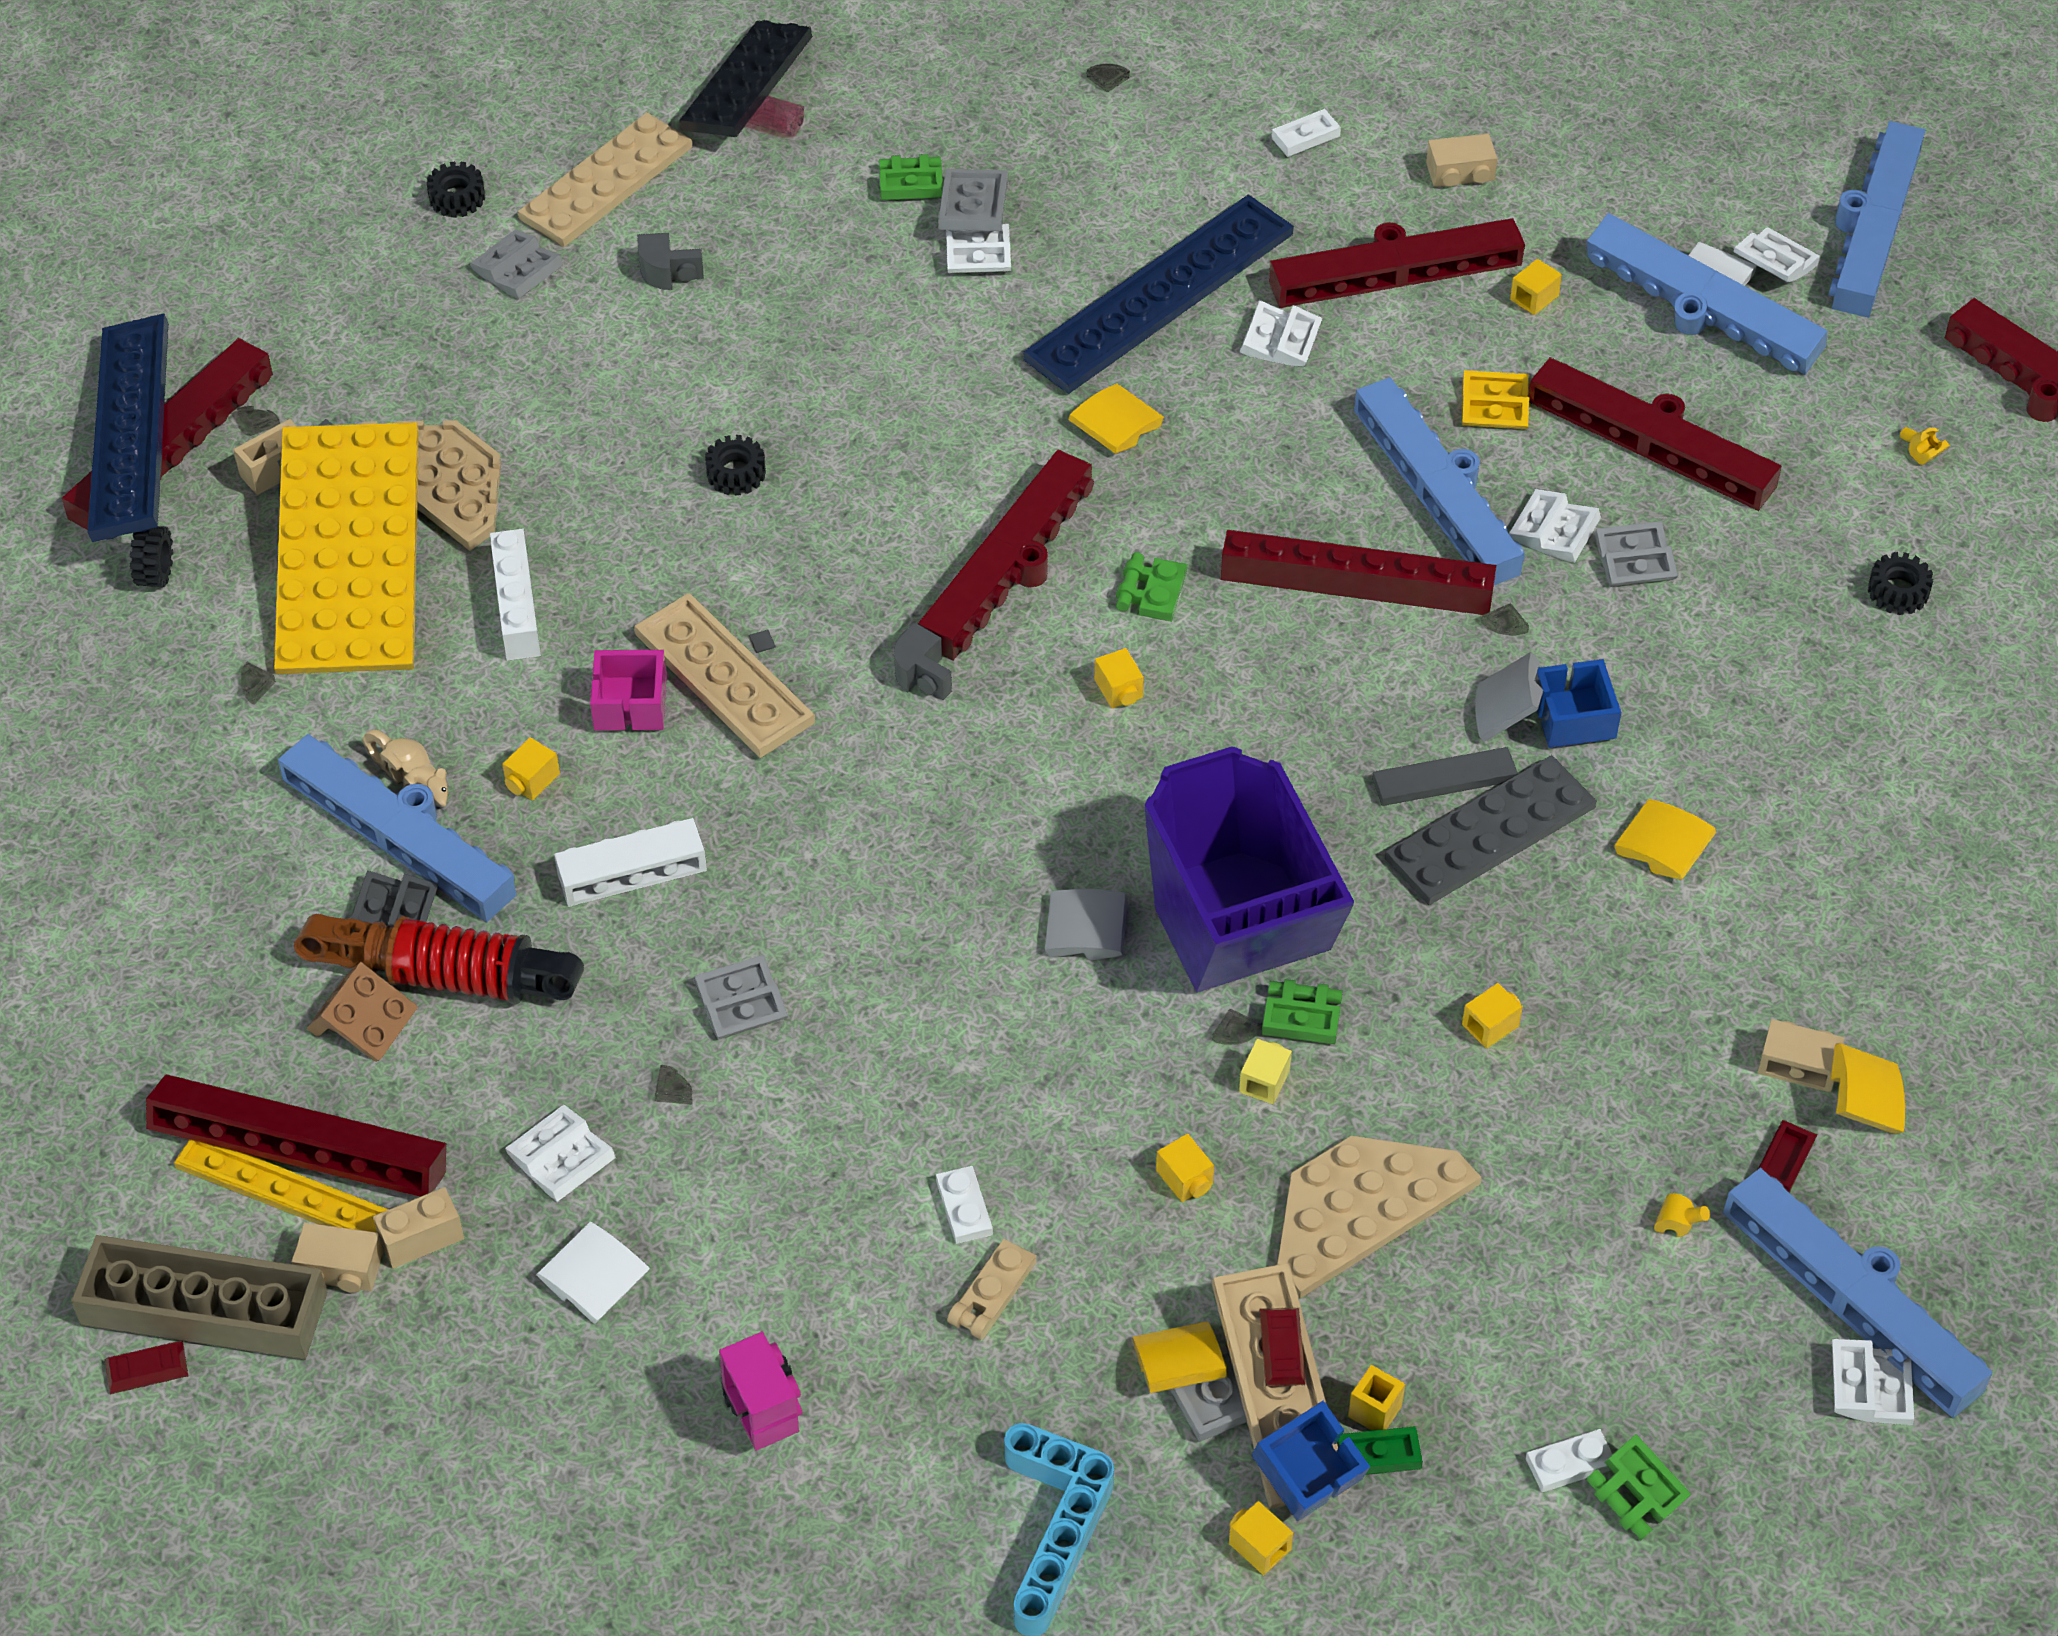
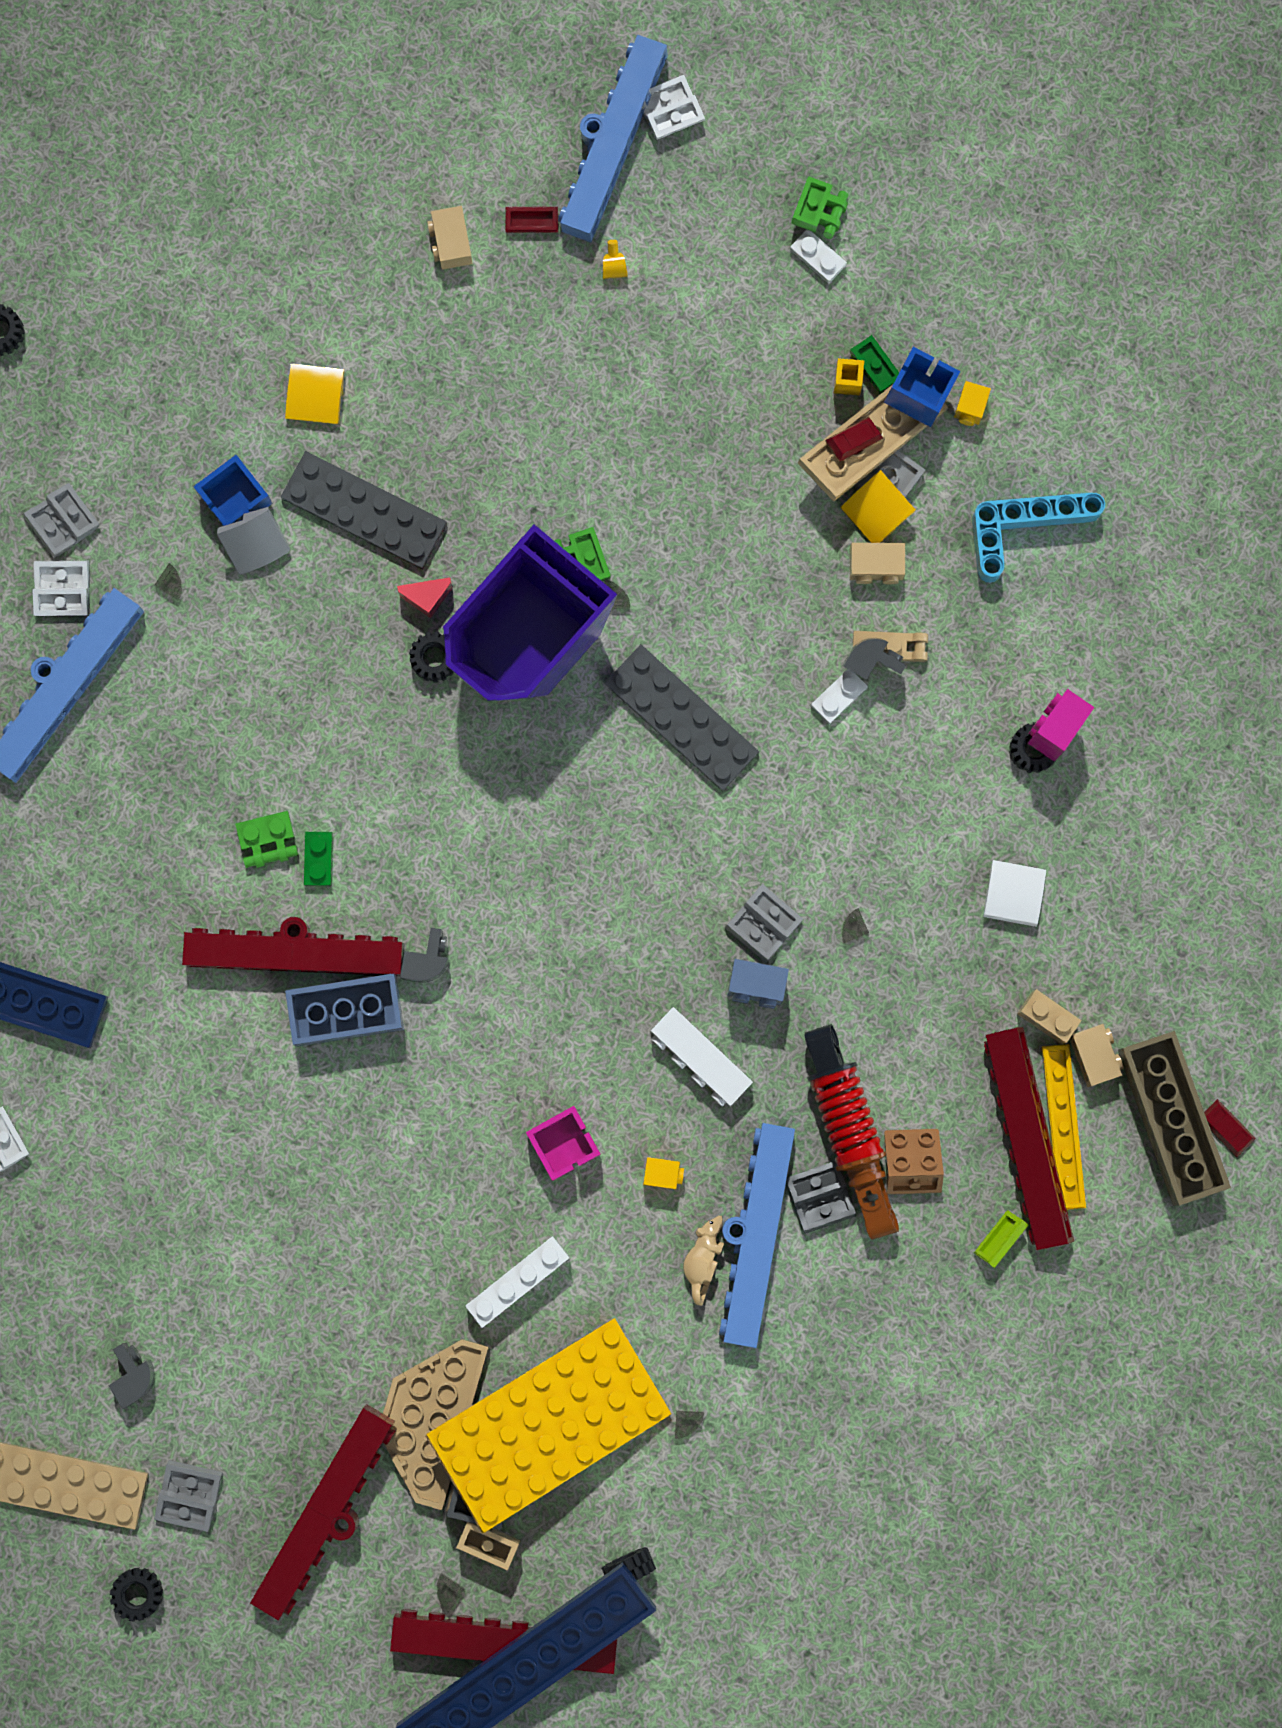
camera: 120 degrees left, 30 degrees up
white slope [505,1105,616,1202] -> none
tan plate [634,593,815,758] -> none
black tyre [705,435,766,496] -> none
dark grey window [749,630,776,653] -> none
light grey slope [1045,889,1128,960] -> none
yellow slope [1068,383,1164,454] -> none
yellow brick [1094,648,1144,709] -> none
yellow brick [1156,1133,1214,1202] -> none
dark red brick [1220,529,1497,616] -> none
light yellow brick [1239,1039,1292,1105] -> none
tan plate [1277,1136,1481,1298] -> none
dark grey tile [1372,747,1518,806] -> none
yellow brick [1462,983,1523,1049] -> none
yellow slope [1830,1043,1905,1134] -> none
none -> dark red hinge [250,1404,395,1621]
none -> sand blue brick [285,974,404,1047]
none -> green plate [304,832,333,886]
none -> coral slope [397,577,453,618]
none -> dark grey plate [605,644,759,792]
none -> sand blue brick [727,959,789,1009]
none -> dark grey brick [842,638,906,680]
none -> tan brick [850,543,905,584]
none -> lime tile [974,1210,1028,1268]

